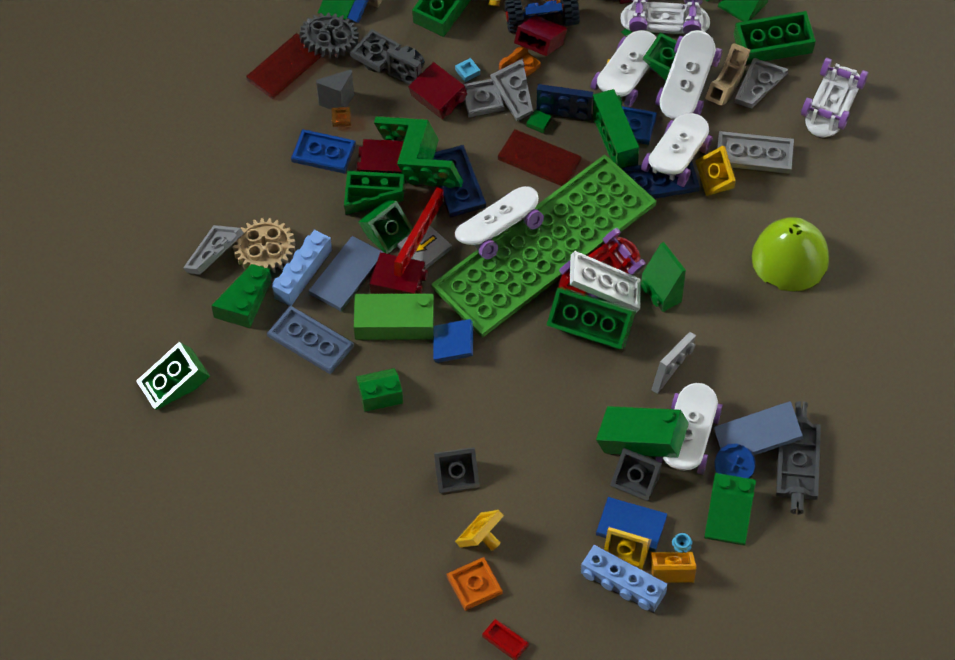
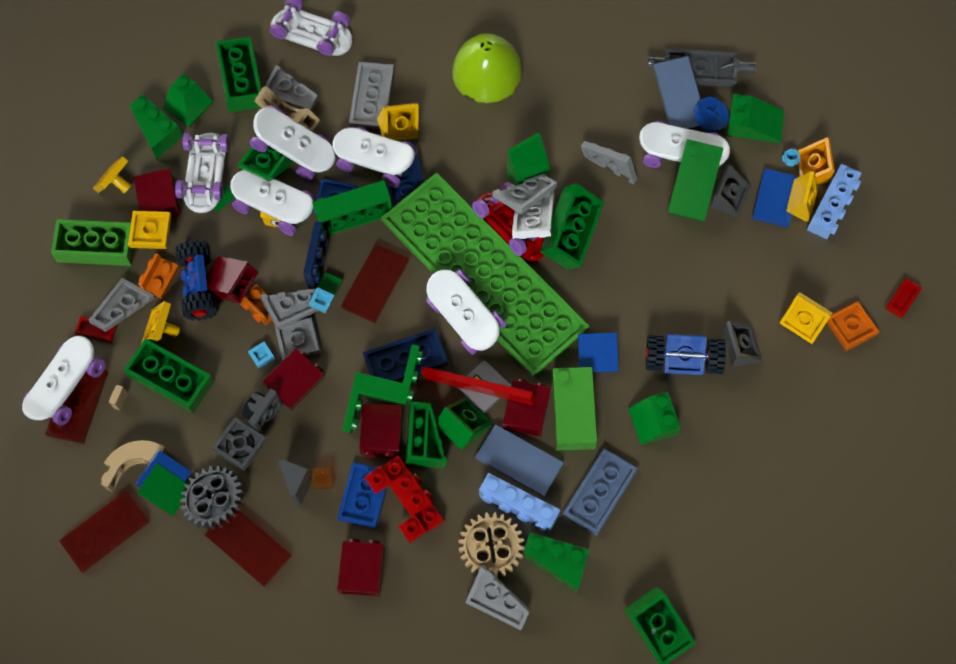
camera: 90 degrees left, 10 degrees up
none -> medium azure plate [309,287,334,314]
none -> dark red brick [337,539,385,597]
none -> red bracket [364,456,445,544]
none -> light grey wing [493,174,557,214]
none -> plate [645,333,726,375]

